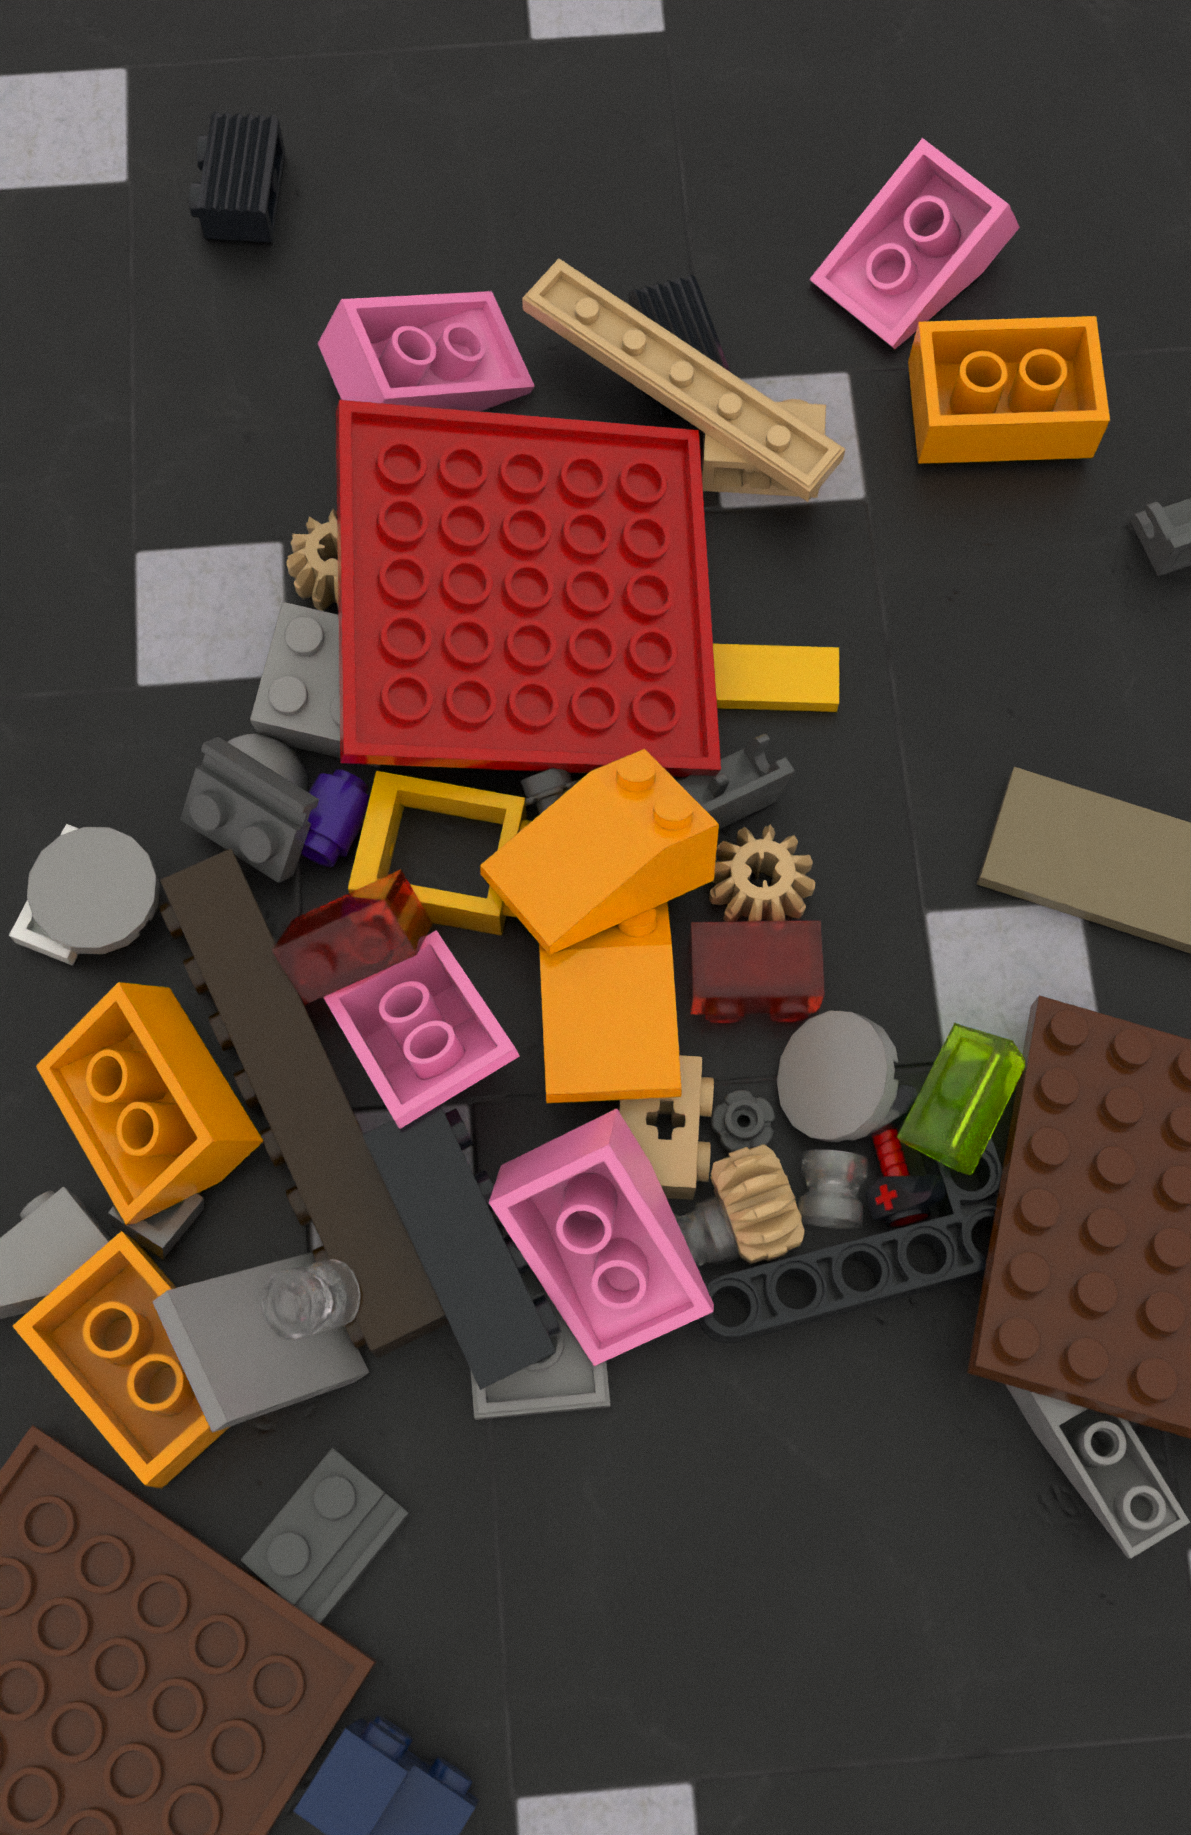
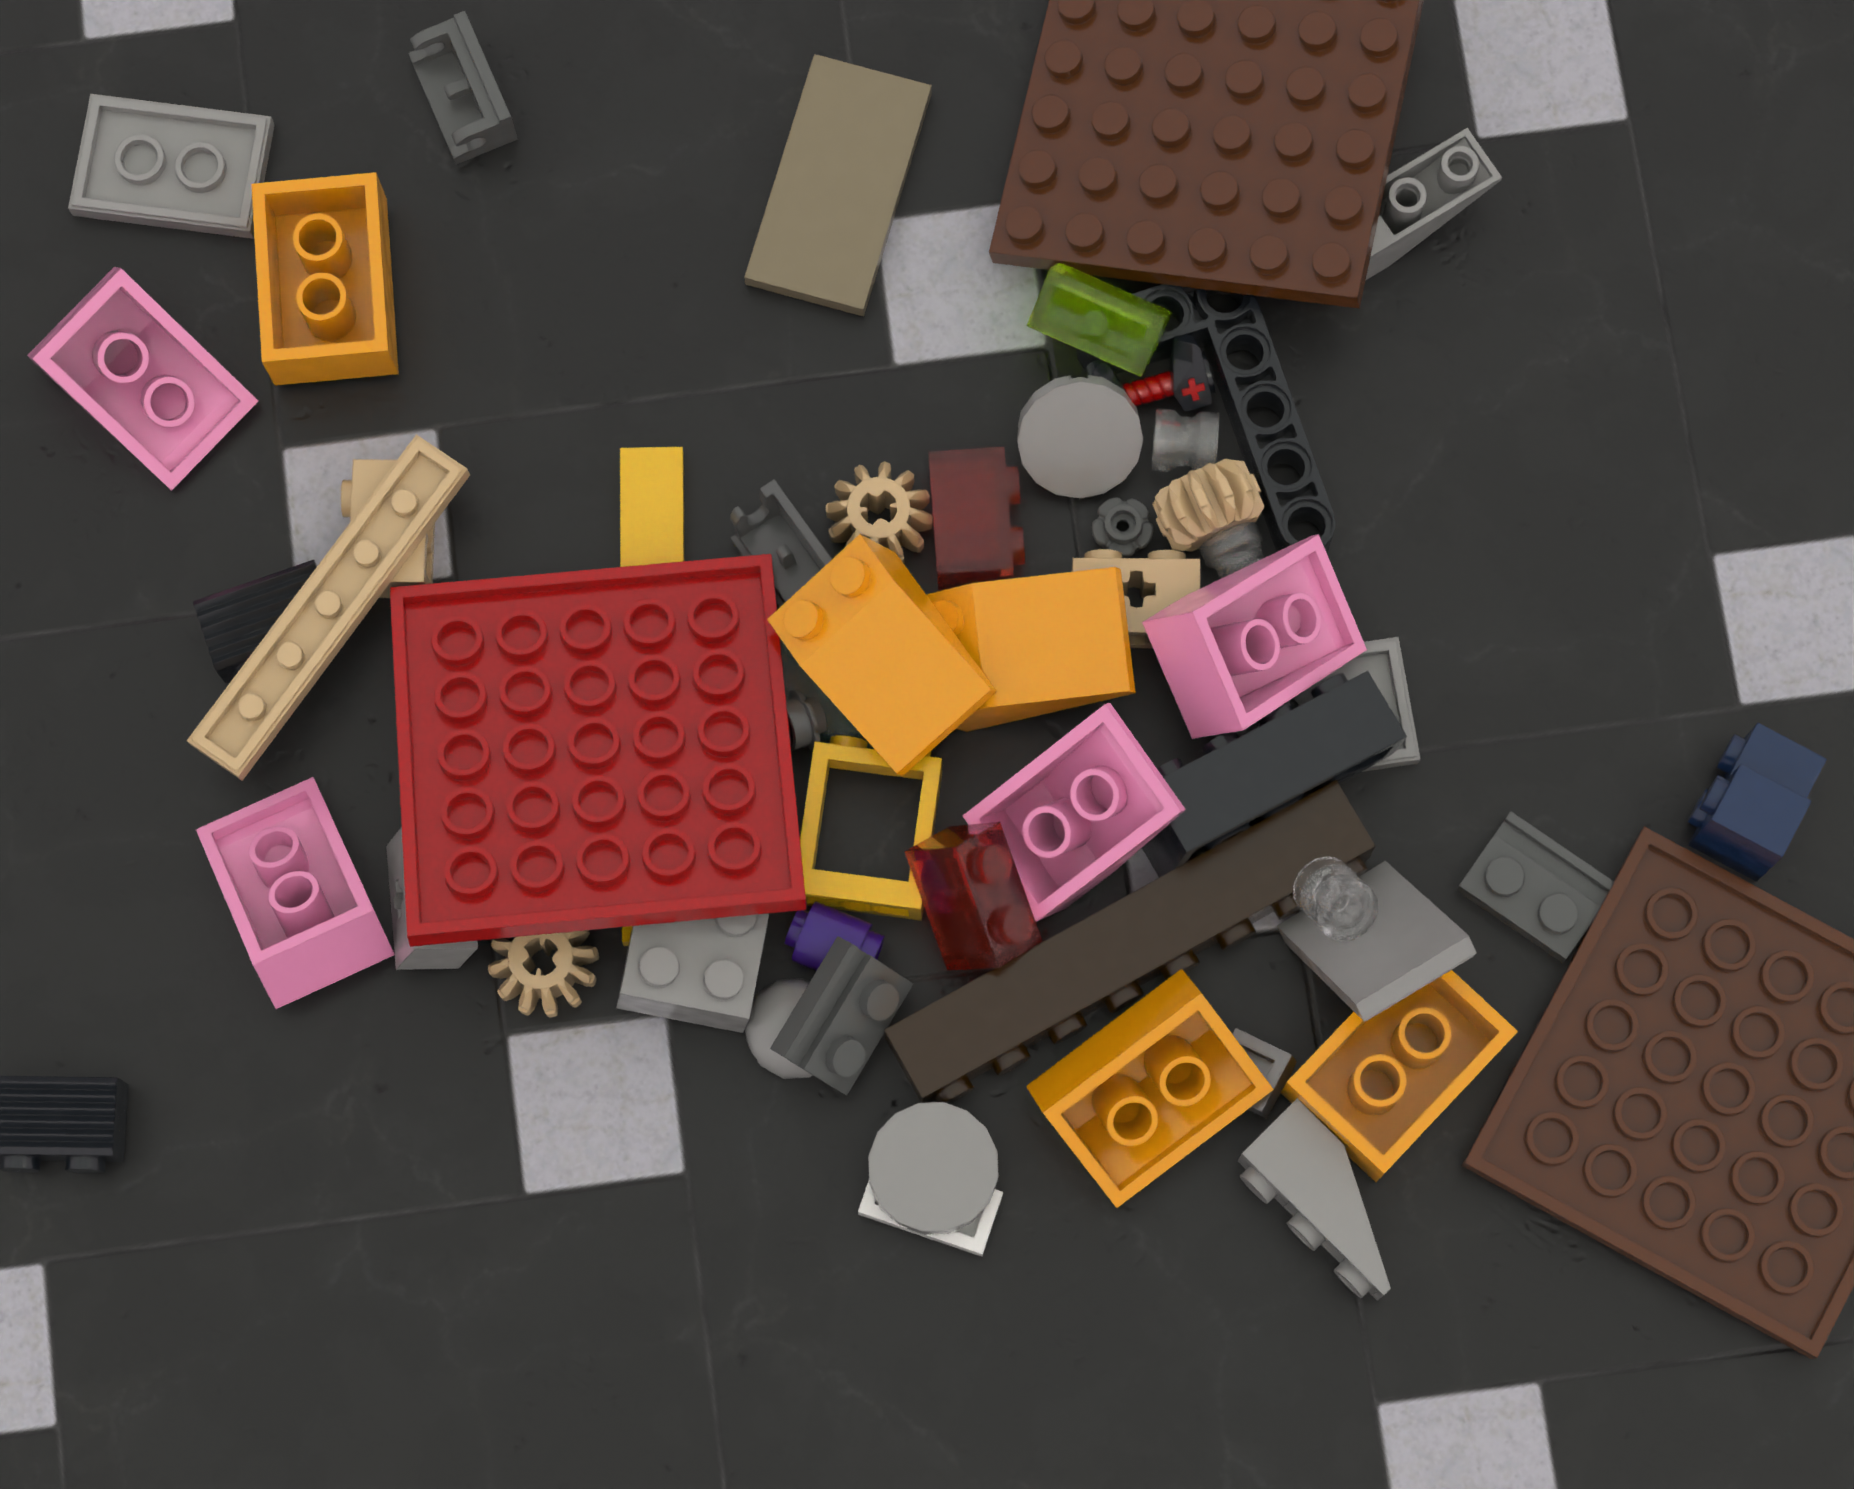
camera: 90 degrees left, 5 degrees up
none -> light grey tile [68,94,275,239]

